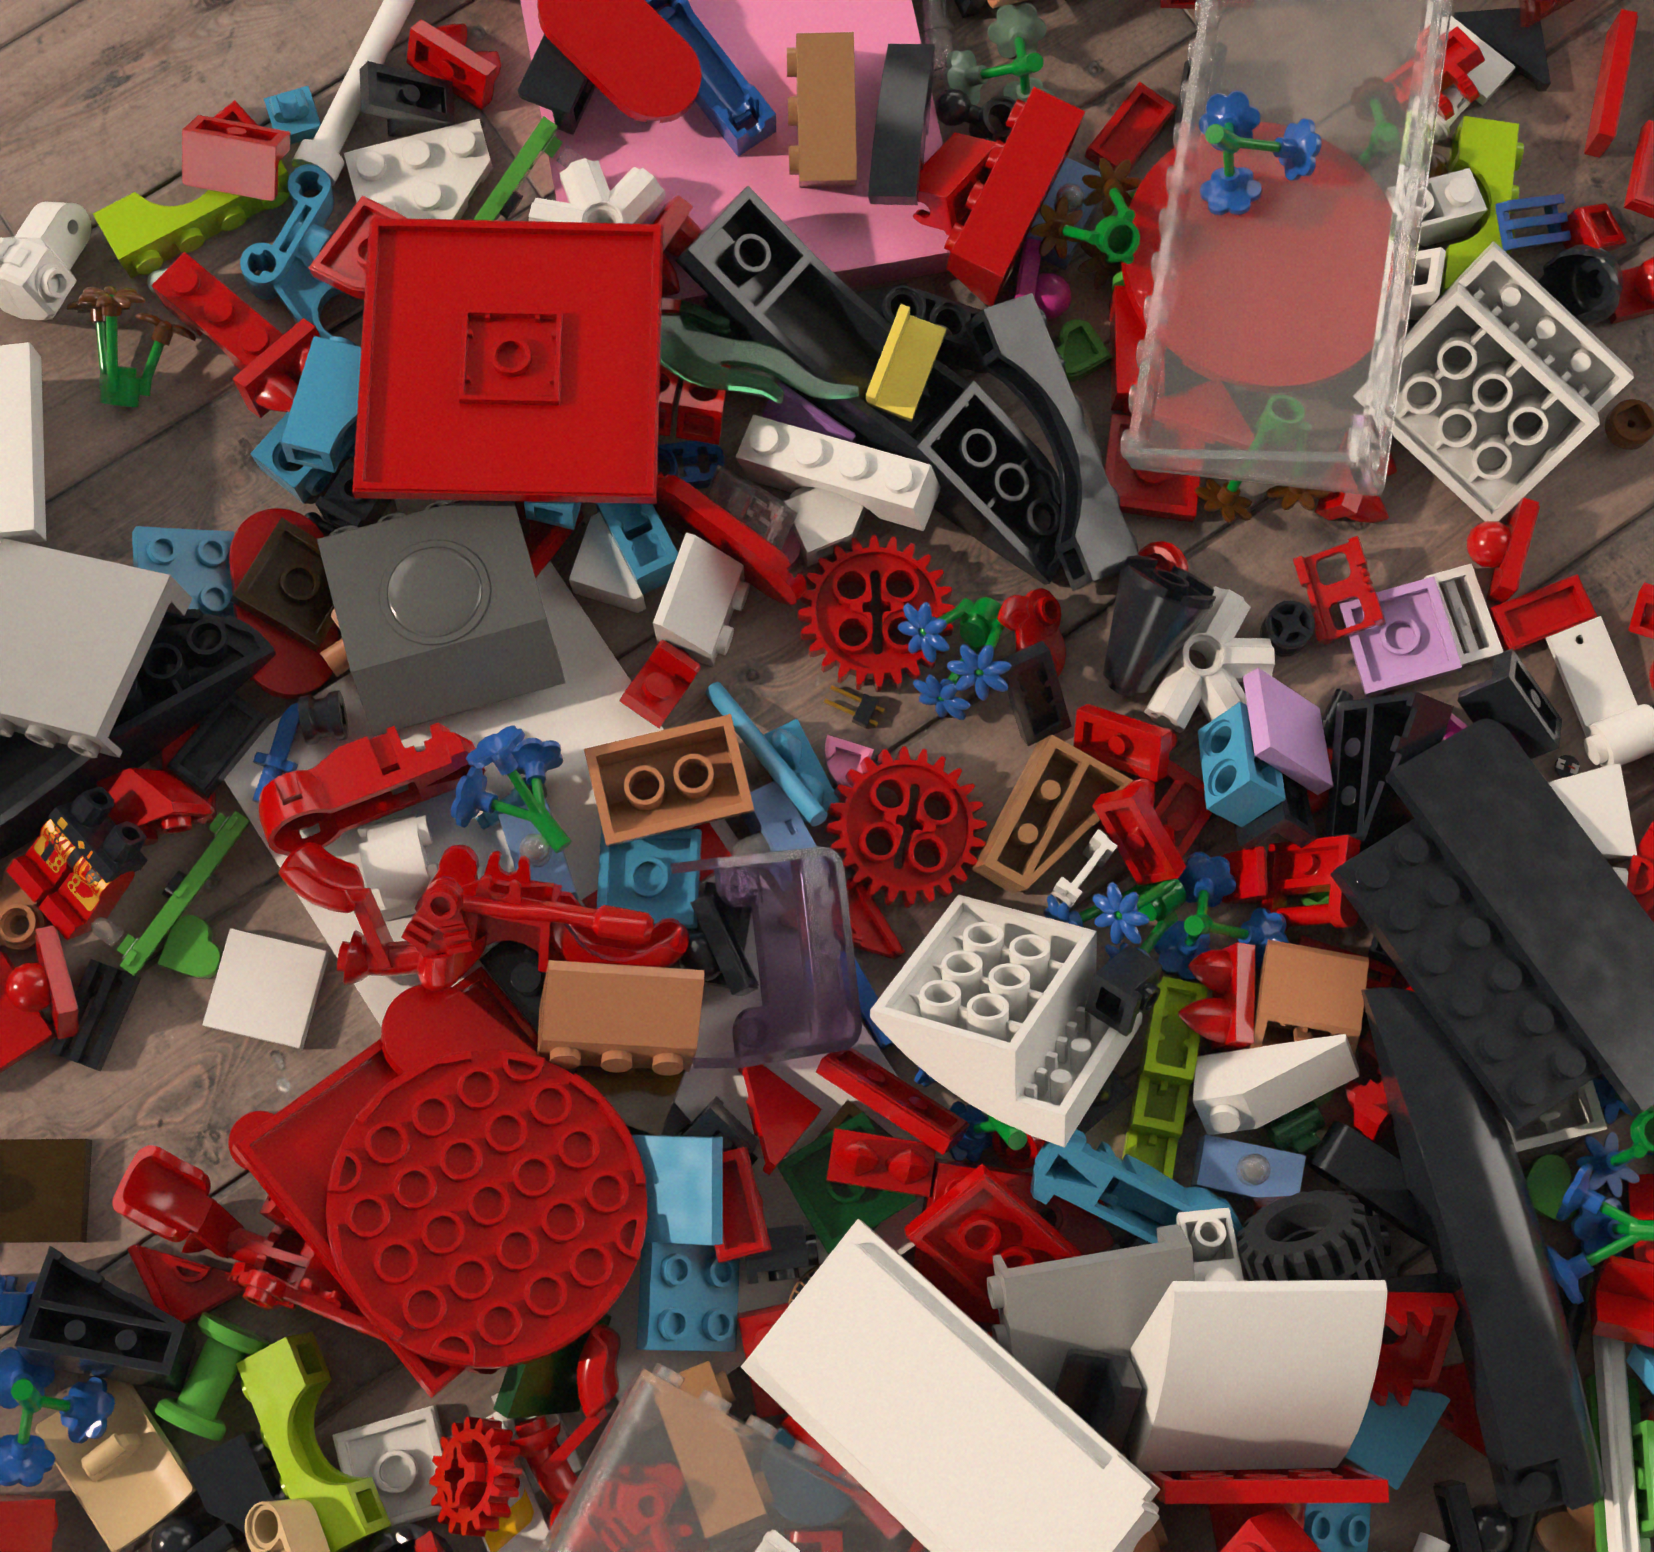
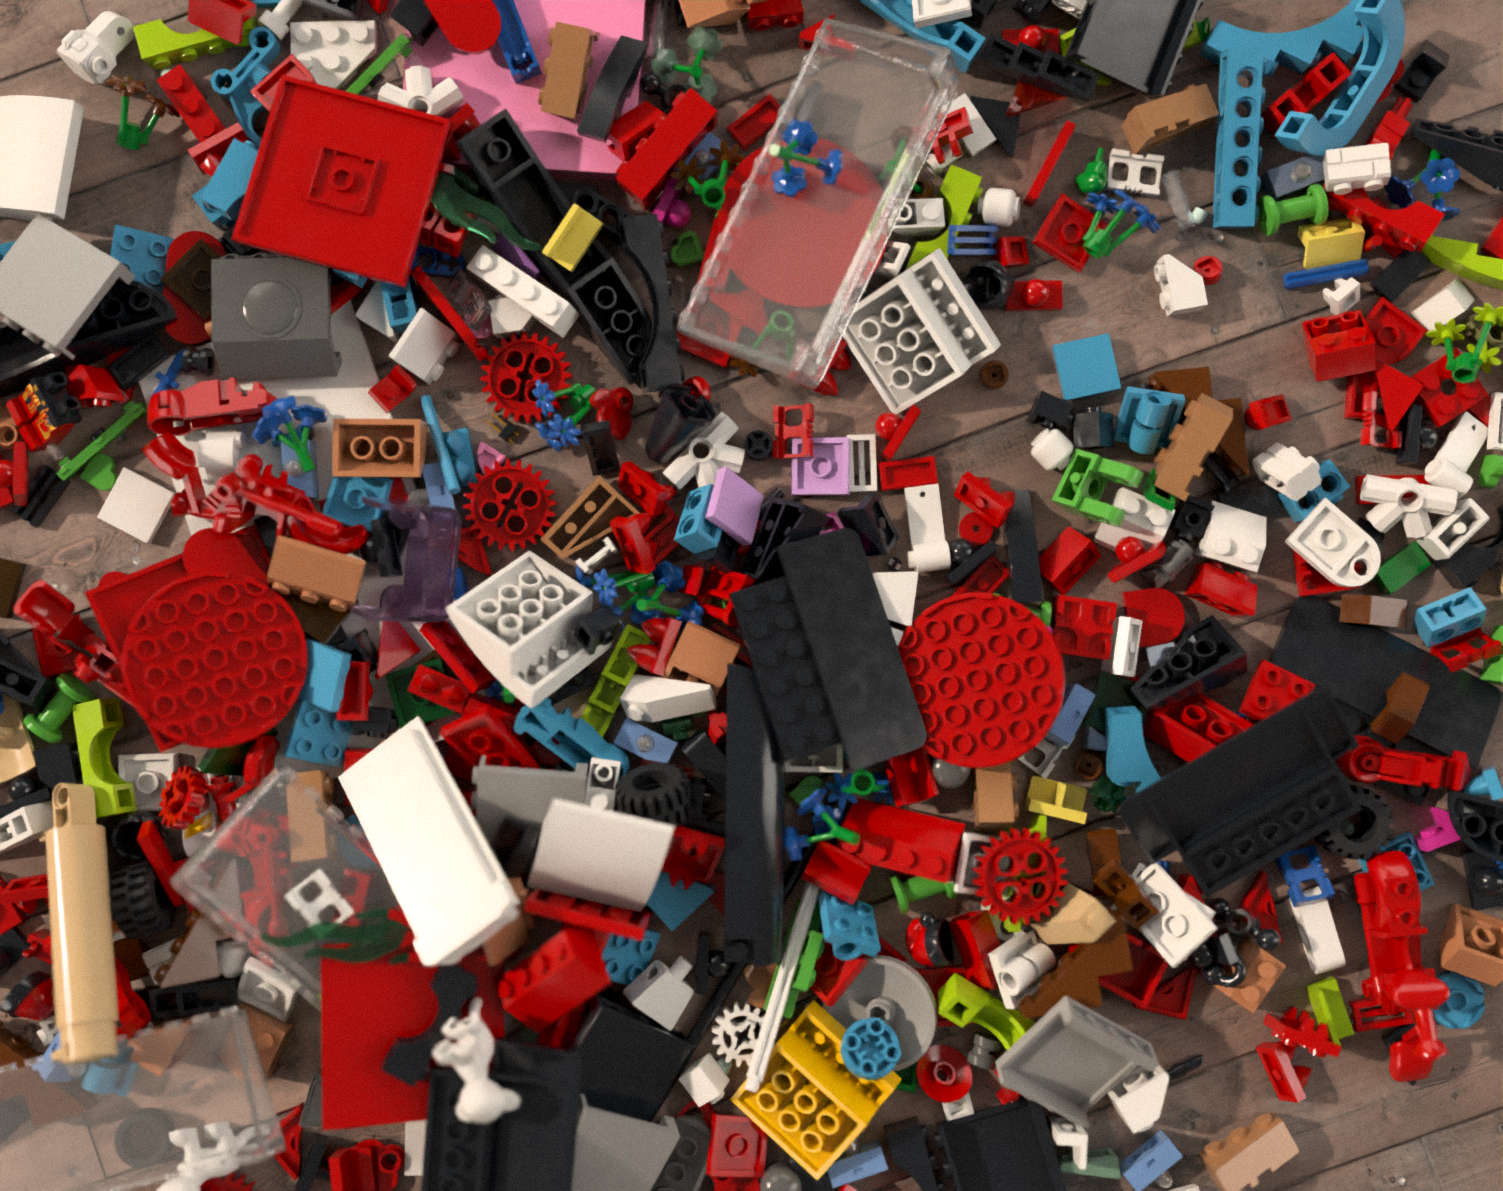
camera: 20 degrees right, 10 degrees up
none -> white head [978,188,1021,227]

